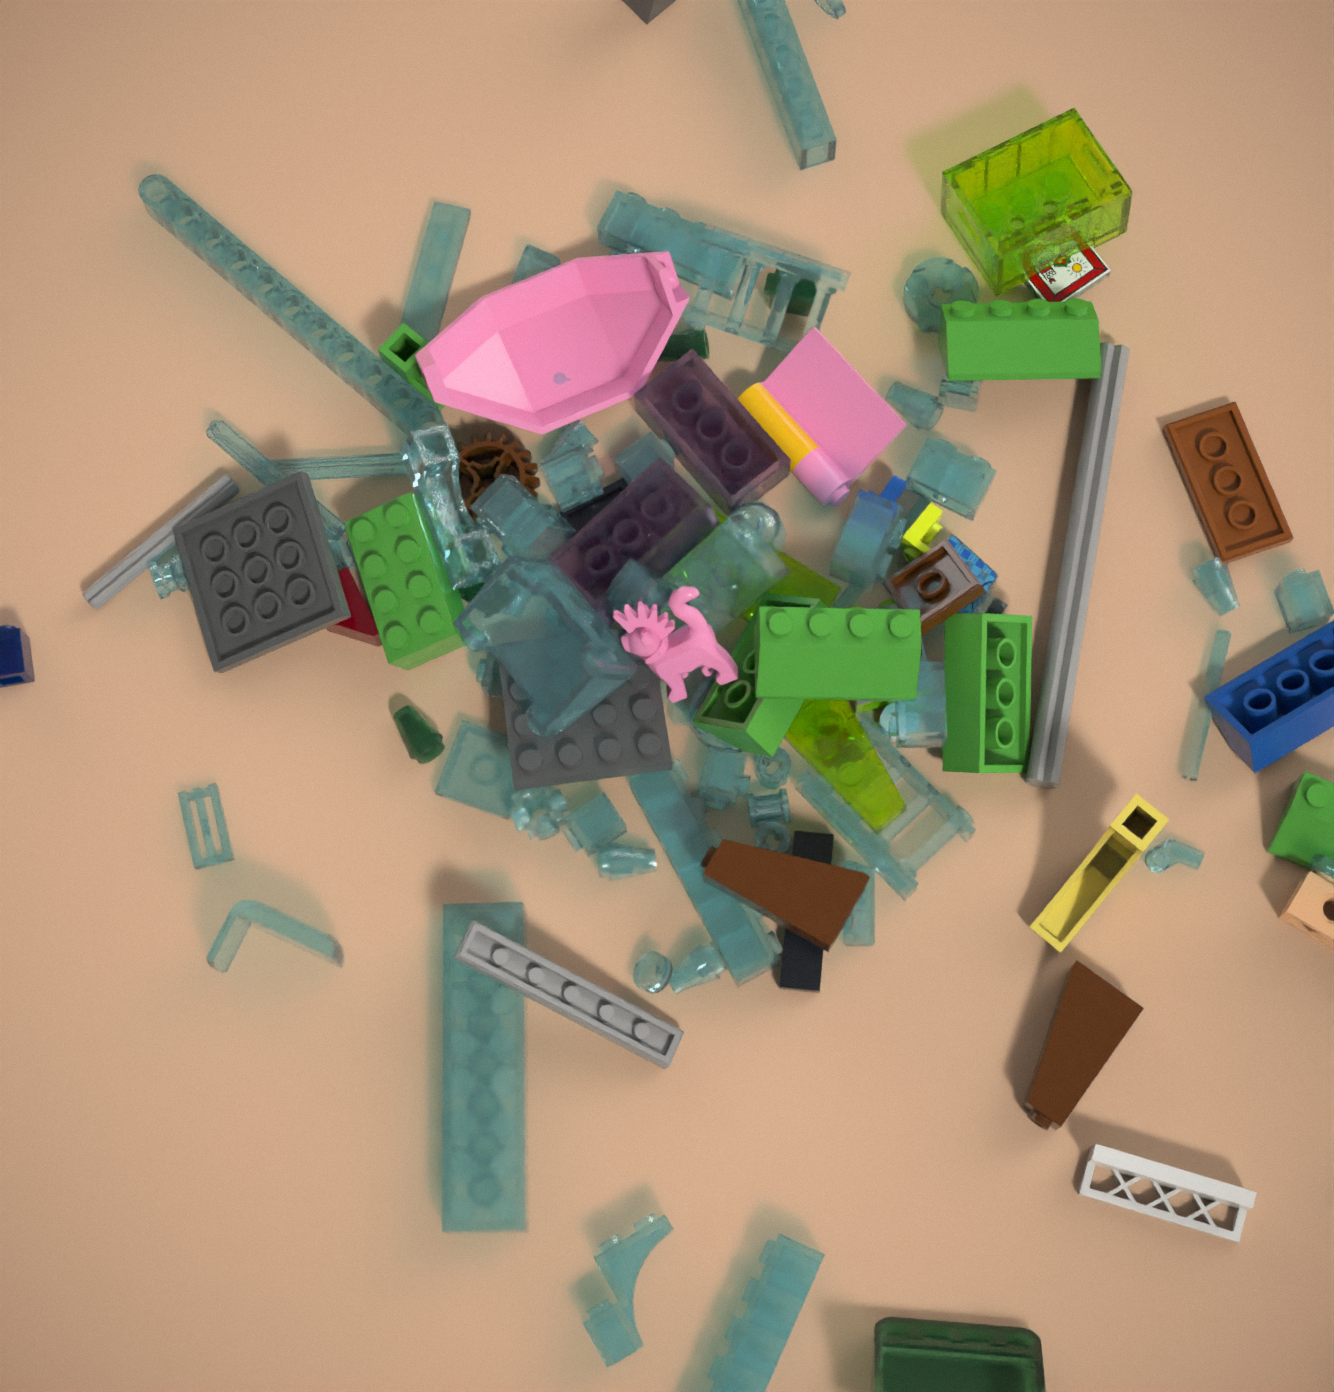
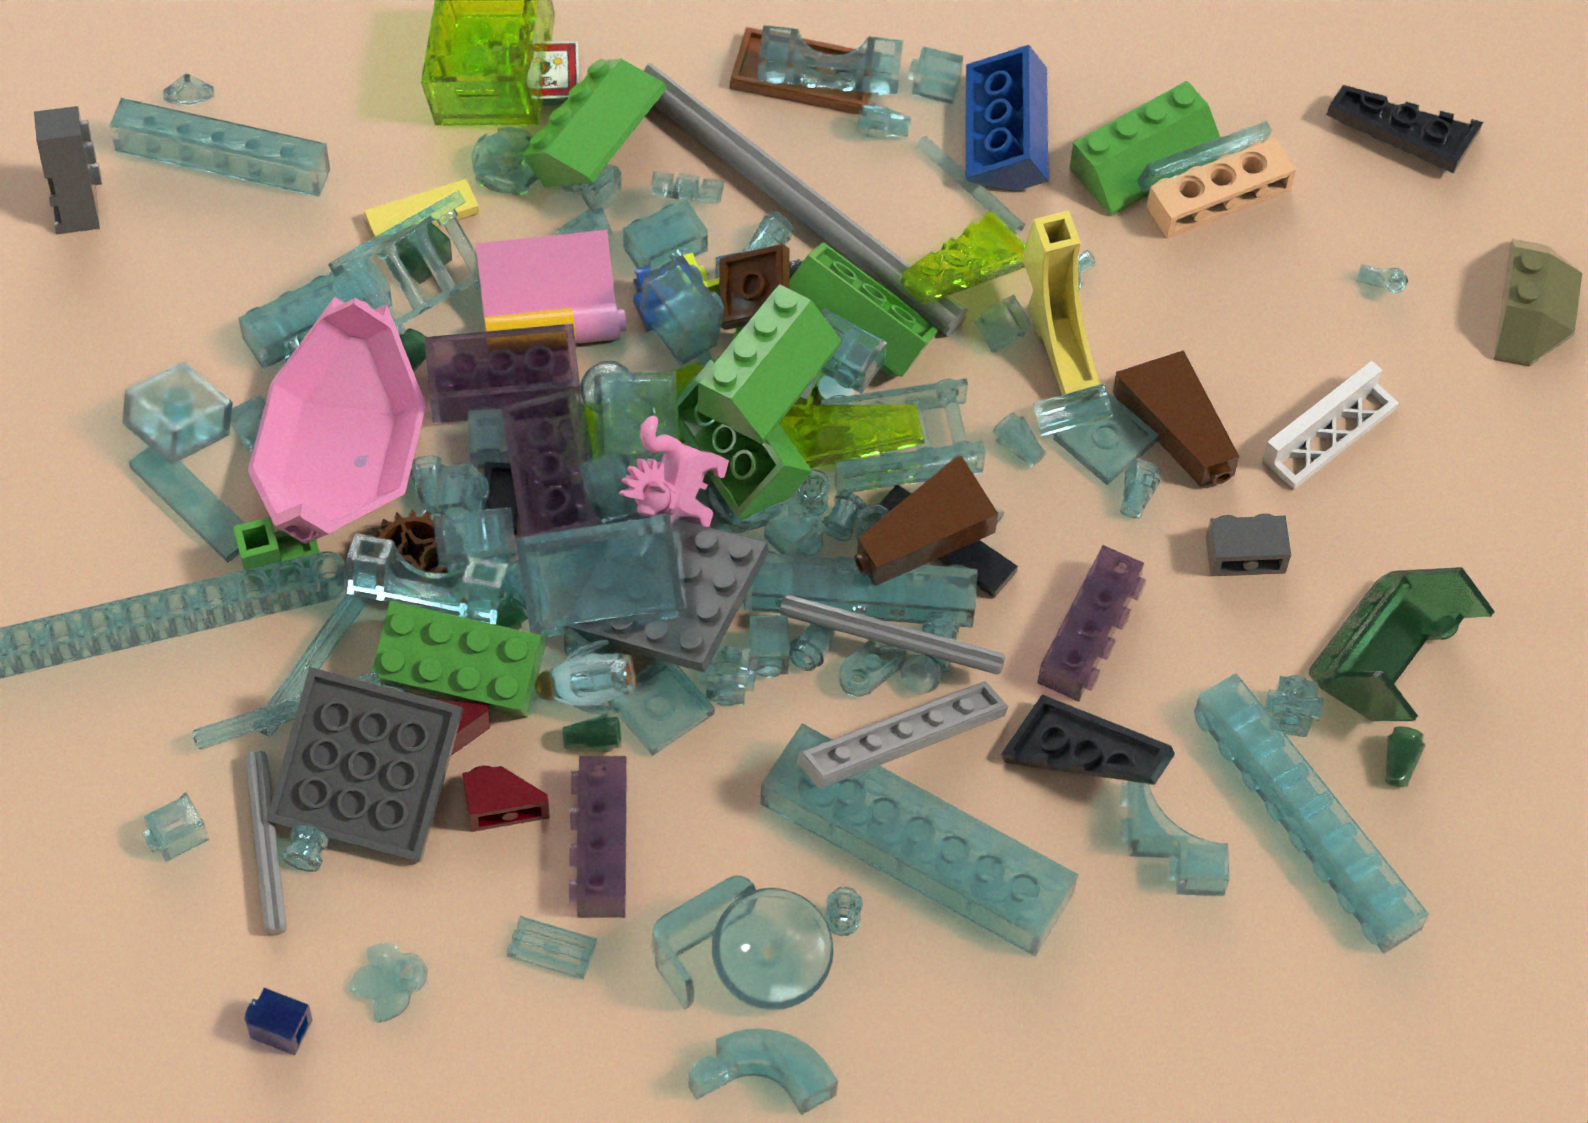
camera: 65 degrees left, 15 degrees down
none -> clear light blue brick [122,361,233,465]
none -> clear light blue window [142,792,209,862]
none -> clear light blue plate [348,942,428,1022]
none -> light yellow tile [364,179,479,245]
none -> dark red slope [462,765,550,832]
none -> clear light blue animal [535,640,637,715]
none -> clear purple brick [569,756,627,918]
none -> clear light blue plate [651,171,724,204]
none -> clear light blue arch [688,1028,838,1115]
none -> clear light blue dish [711,888,833,1010]
none -> clear light blue cone [742,211,794,253]
none -> clear light blue arch [758,25,903,95]
none -> light grey axle [780,595,1005,675]
none -> clear light blue bush [825,887,863,936]
none -> clear light blue plate [839,640,906,697]
none -> clear neon green wing [900,210,1026,305]
none -> clear light blue panel [974,294,1031,353]
none -> clear light blue cone [992,412,1047,468]
none -> black wing [1001,694,1175,785]
none -> clear light blue tile [1033,384,1113,436]
none -> clear purple brick [1037,545,1147,701]
none -> clear light blue tile [1053,390,1159,485]
none -> clear light blue cone [1120,460,1161,519]
none -> dark grey brick [1206,513,1291,576]
none -> clear light blue brick [1265,675,1323,738]

